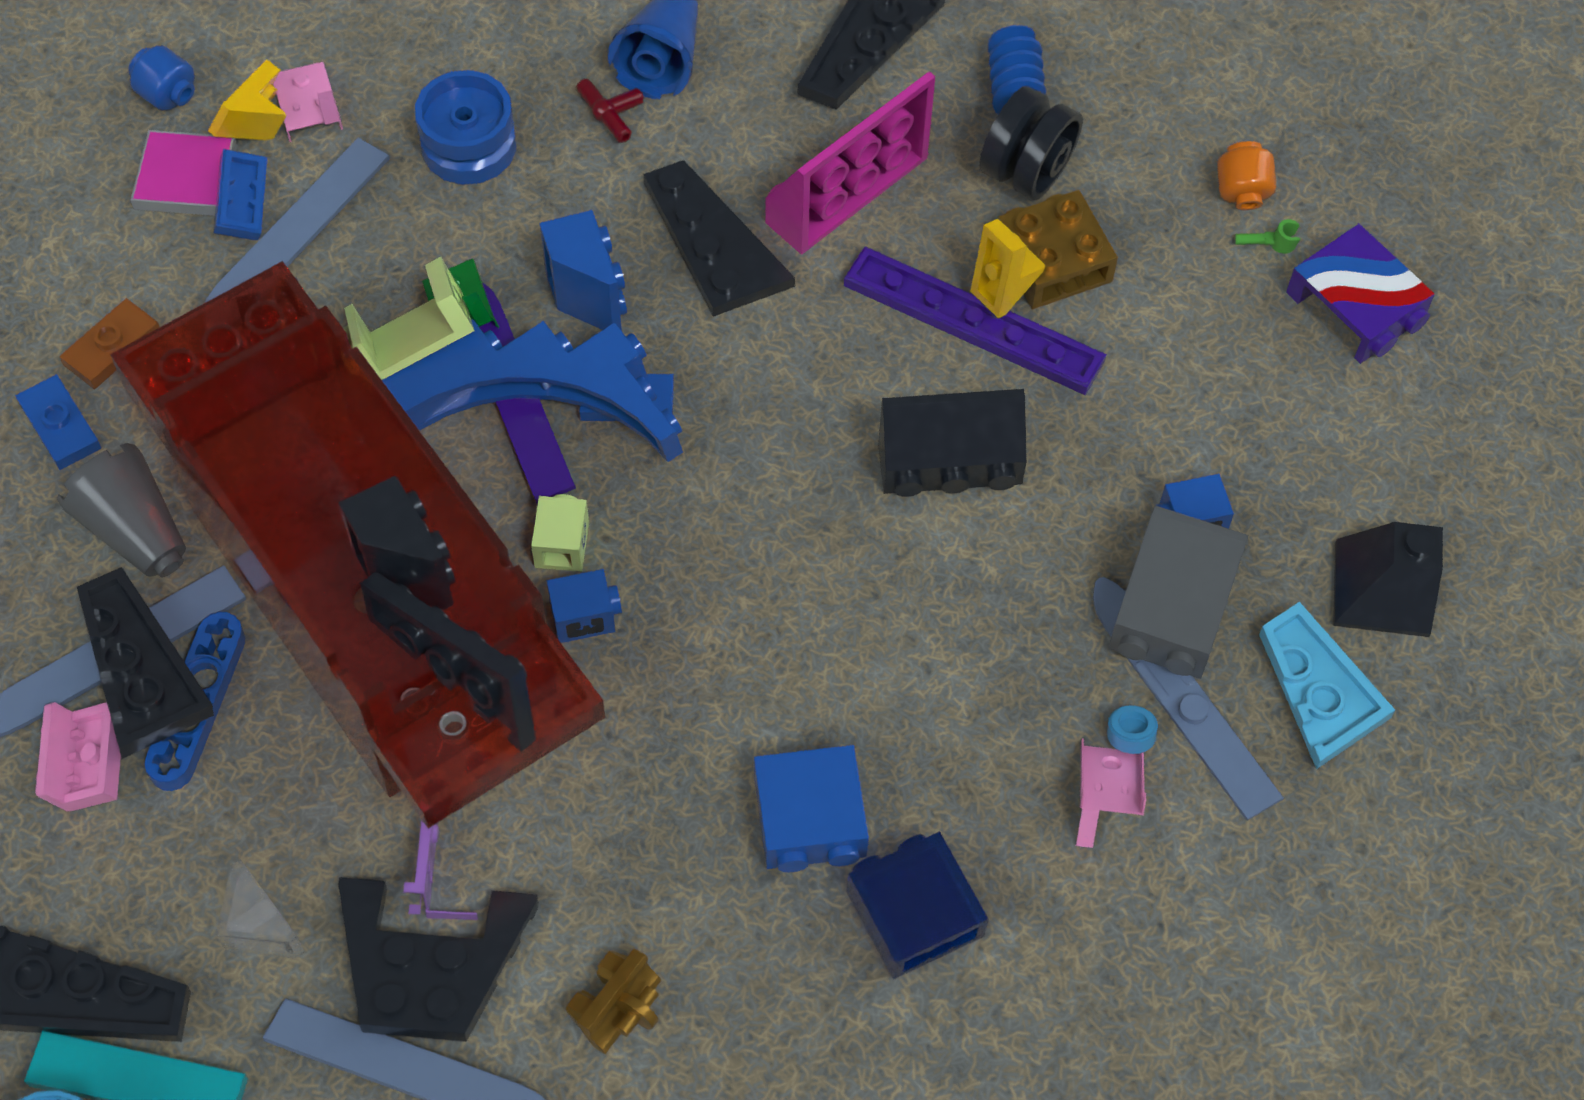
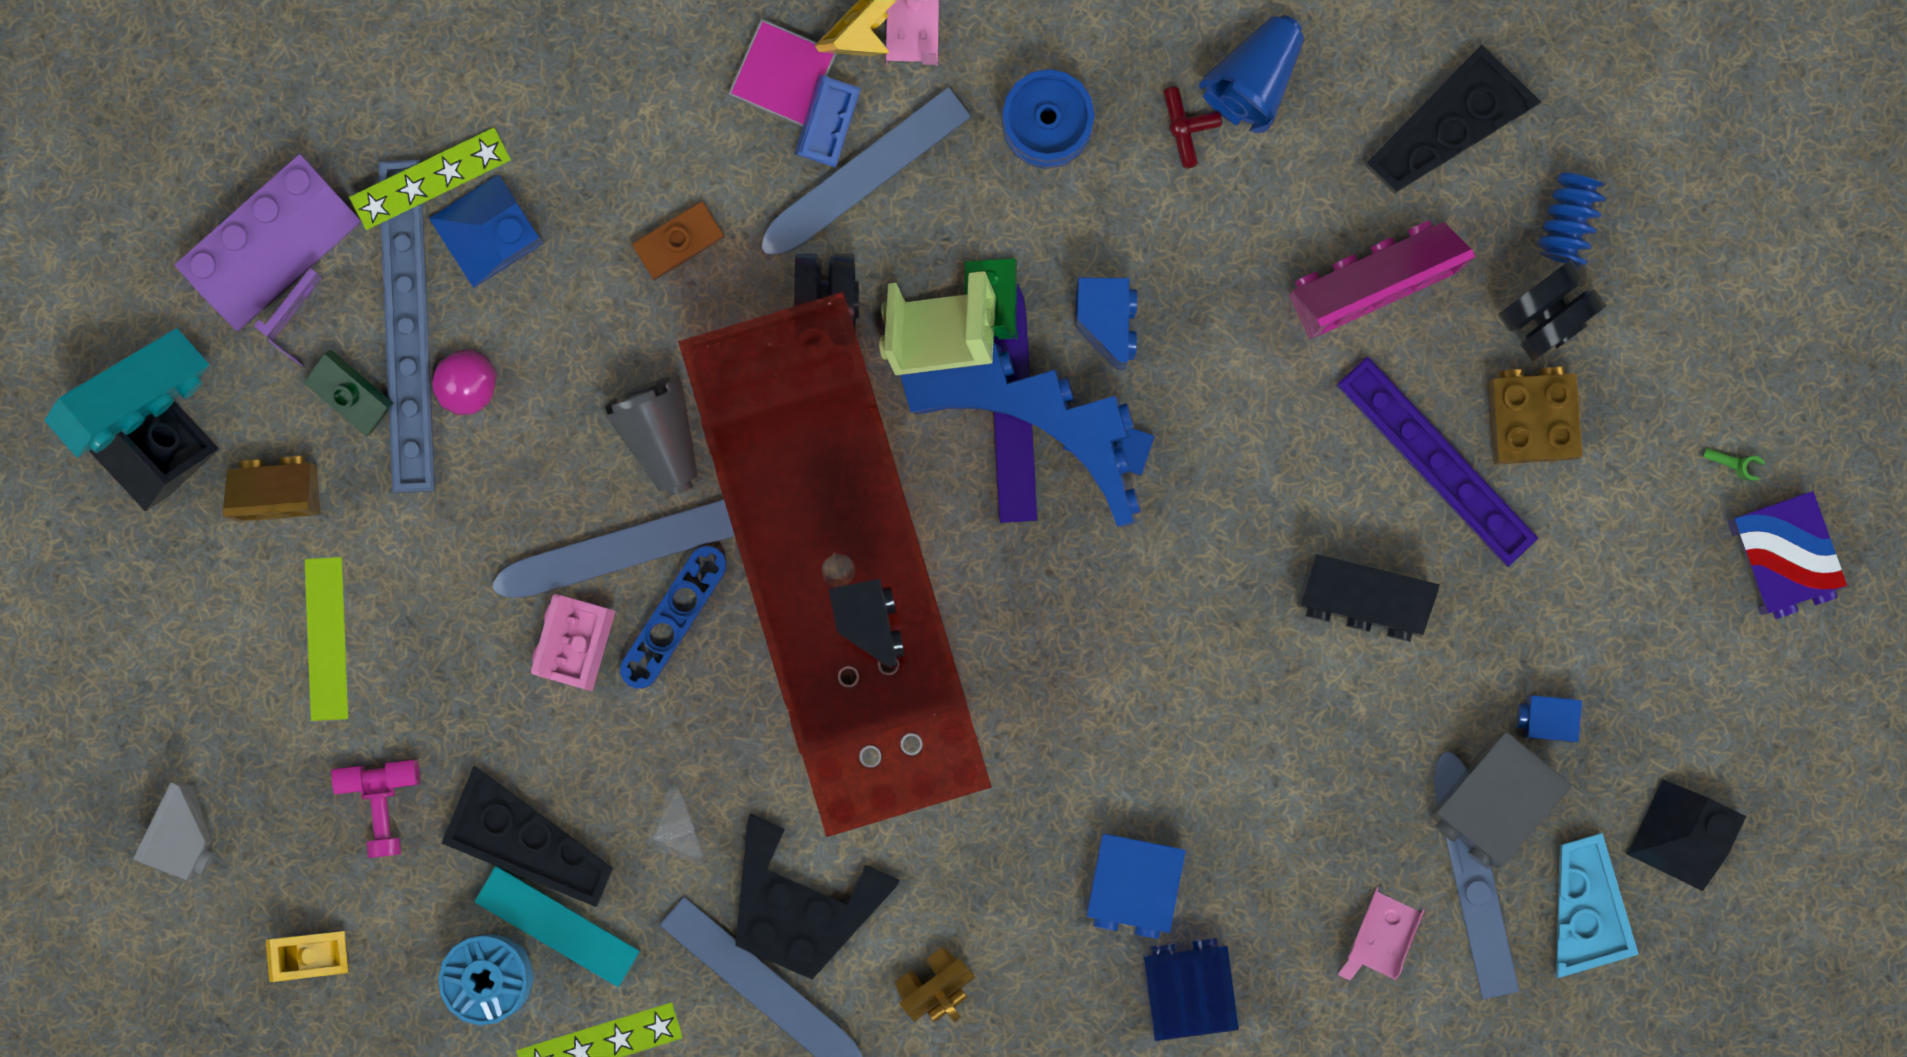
camera: 20 degrees right, 25 degrees up
blue plate [15,374,102,470] -> none
black wing [77,567,214,759] -> none
black wing [360,571,536,752] -> none
medium lavender piece [403,799,478,920] -> none
yellowish green brick [531,494,589,572] -> none
blue brick [546,569,622,643] -> none
black wing [643,160,795,317] -> none
yellow slope [970,219,1045,319] -> none
dark azure tile [1107,705,1158,754] -> none
orange head [1217,141,1276,210] -> none

